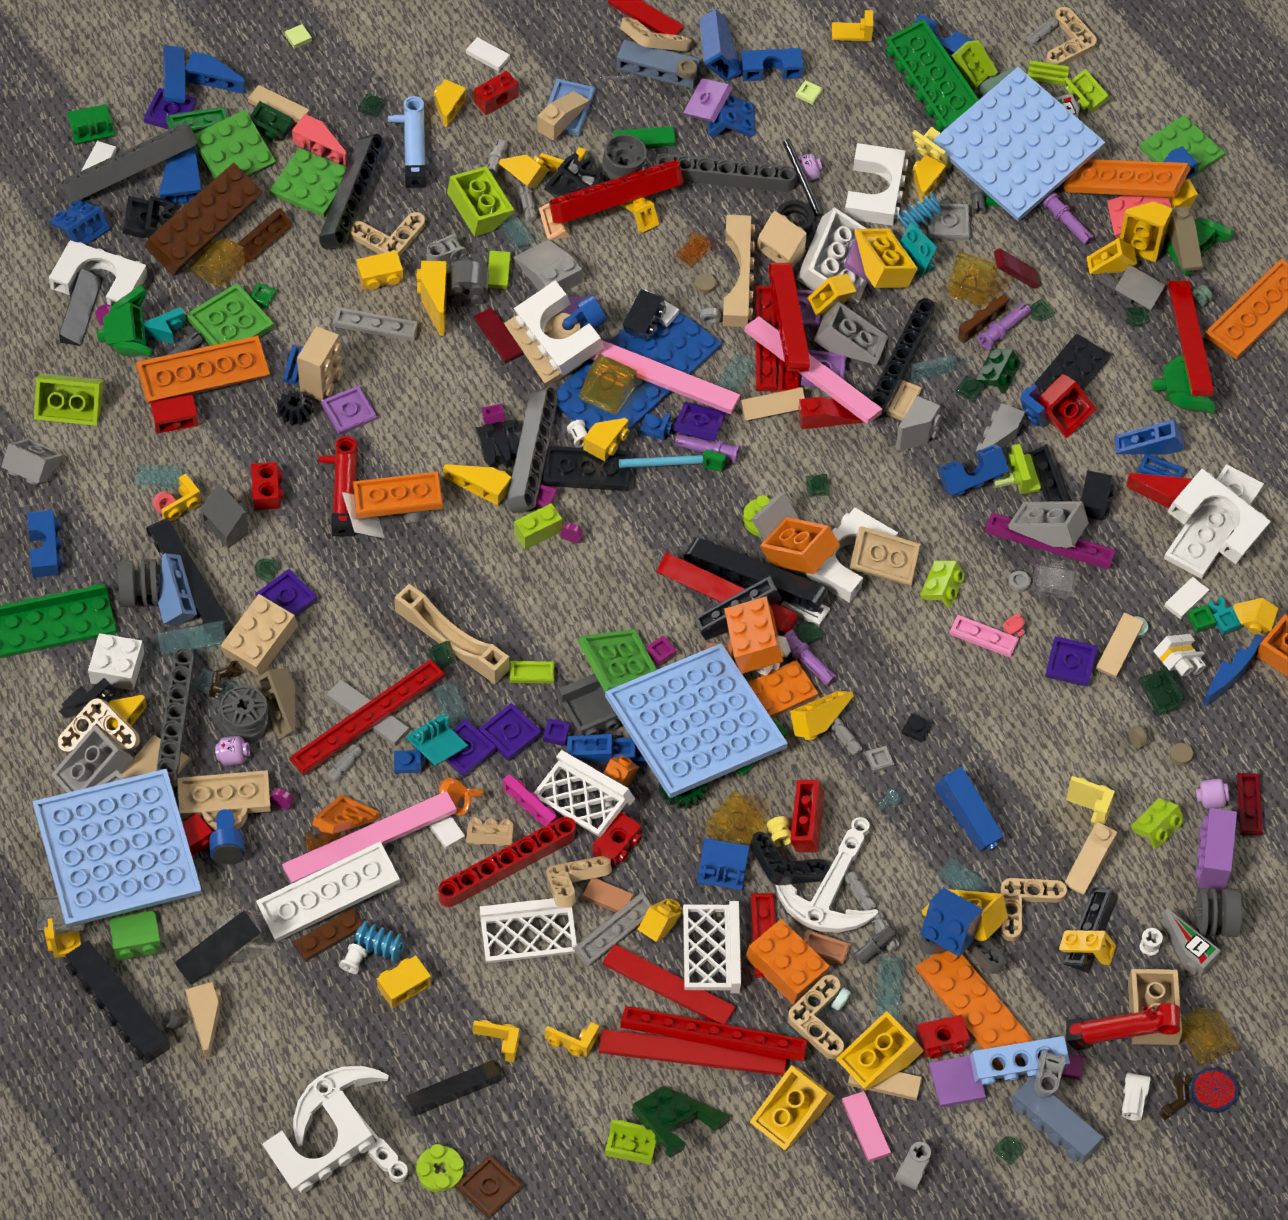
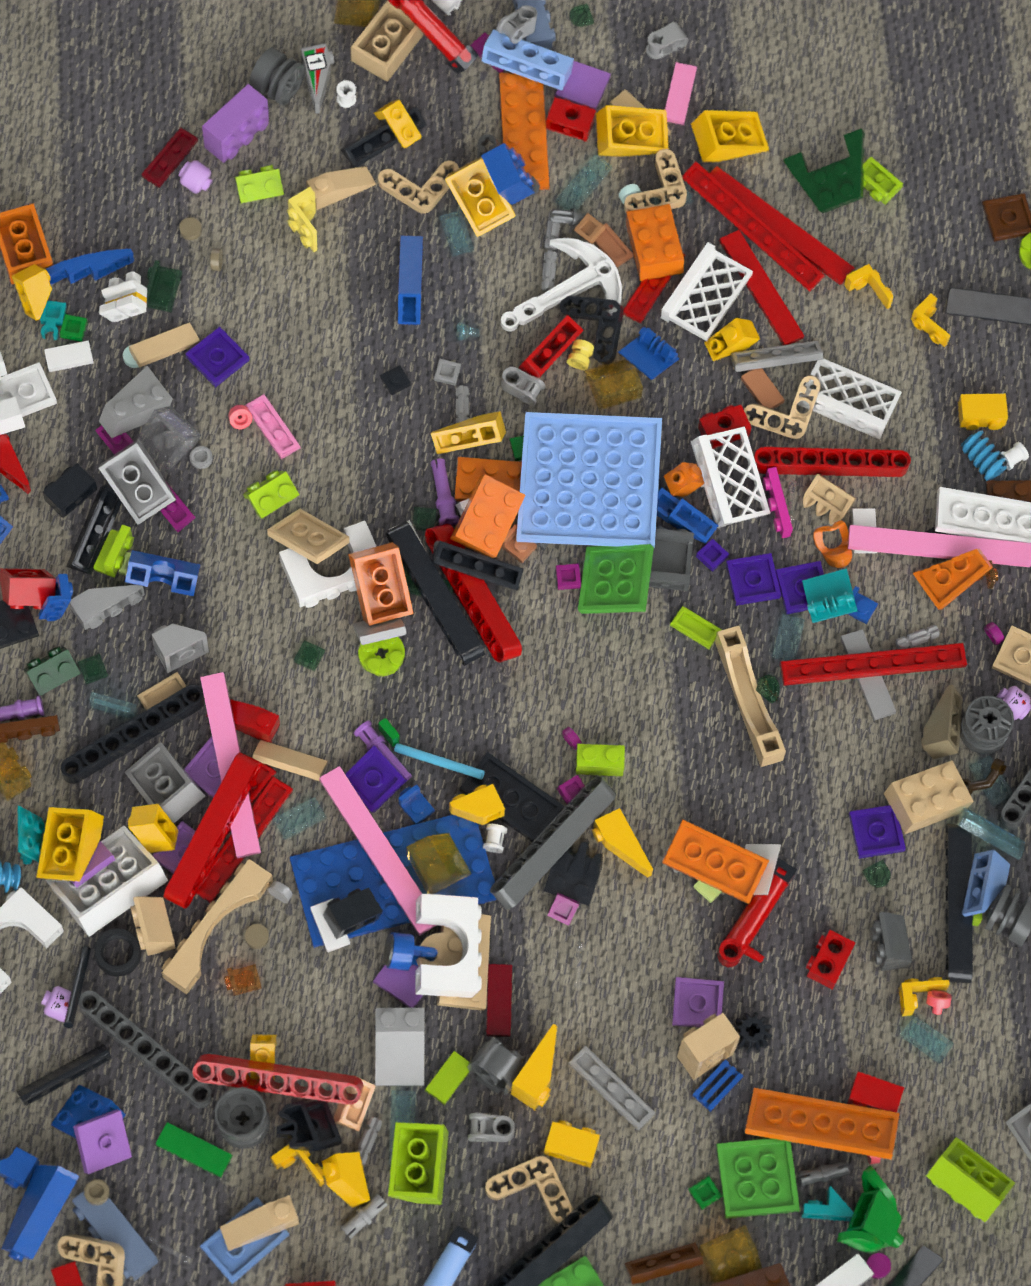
camera: 150 degrees left, 10 degrees up
none -> black slope [17,1044,111,1106]
none -> light grey wedge [99,366,173,438]
none -> light grey piece [501,367,546,406]
none -> medium nougat plate [574,213,606,244]

